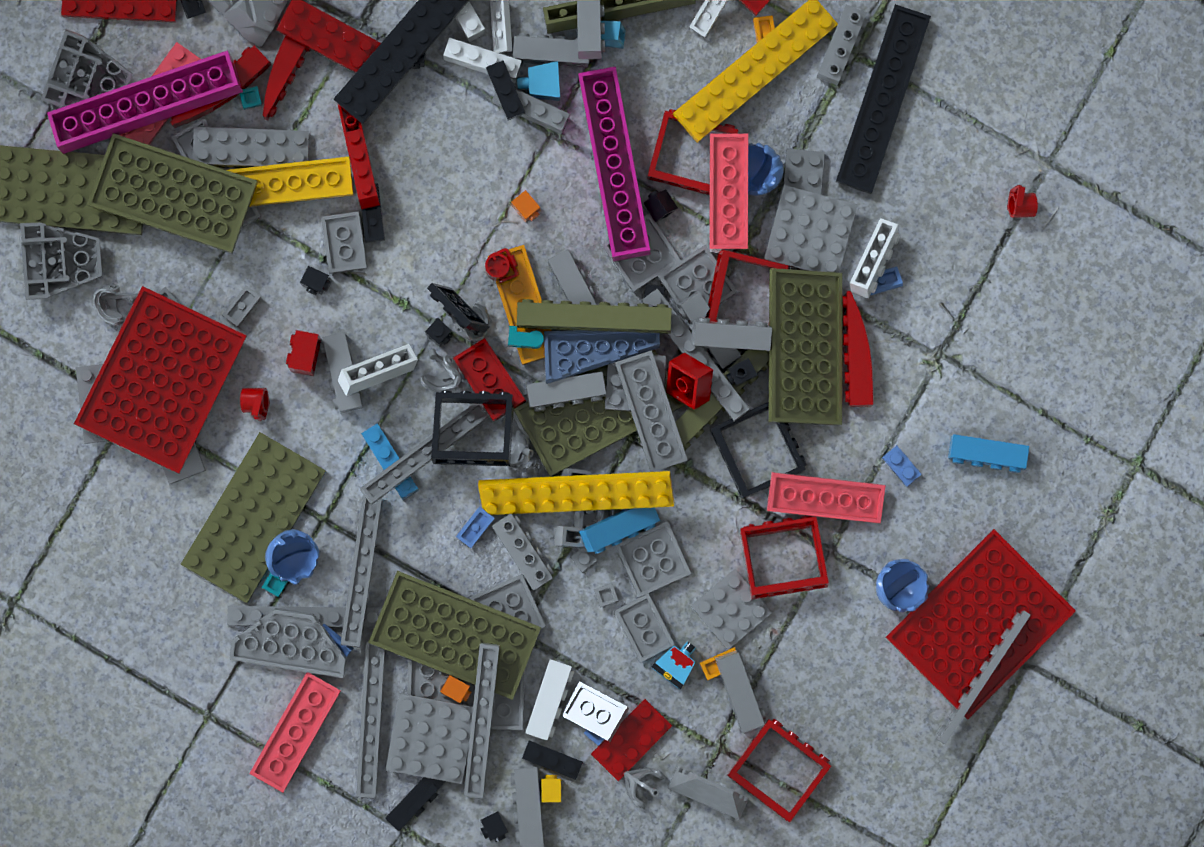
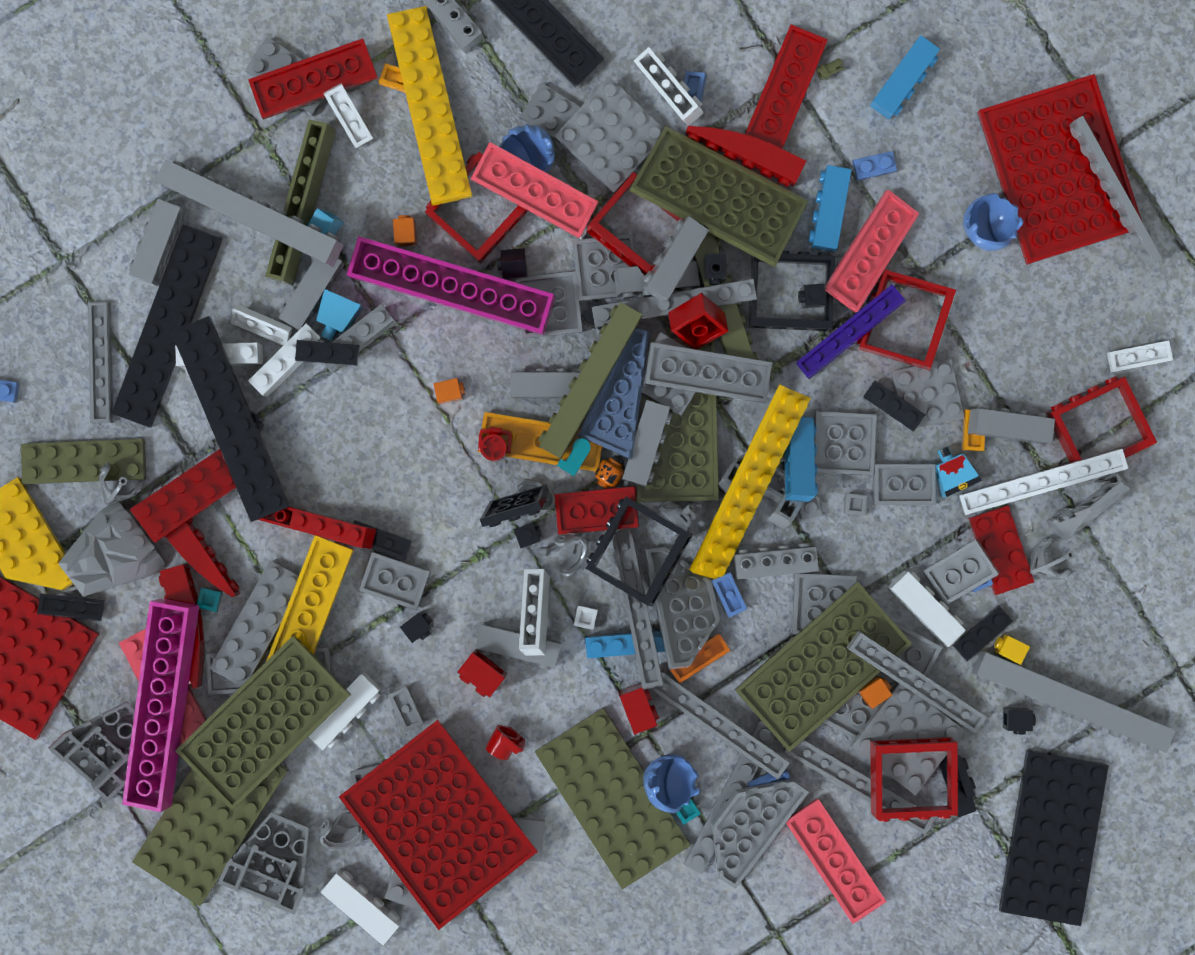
camera: 60 degrees left, 5 degrees up
none -> white brick [308,672,382,751]
none -> white brick [320,869,401,945]
none -> orange brick [393,215,417,247]
none -> white plate [574,605,598,630]
none -> orange head [594,457,624,489]
none -> red brick [619,682,659,735]
none -> light grey plate [644,547,720,670]
none -> orange plate [671,633,730,684]
none -> red plate [745,24,828,149]
none -> dark purple plate [796,284,906,379]
none -> black brick [798,283,826,309]
none -> dark azure brick [808,165,852,252]
none -> olive pin [816,58,844,80]
none -> black plate [863,380,926,432]
none -> red window [870,737,958,822]
none -> white plate [959,449,1128,515]
none -> white plate [1107,340,1173,373]

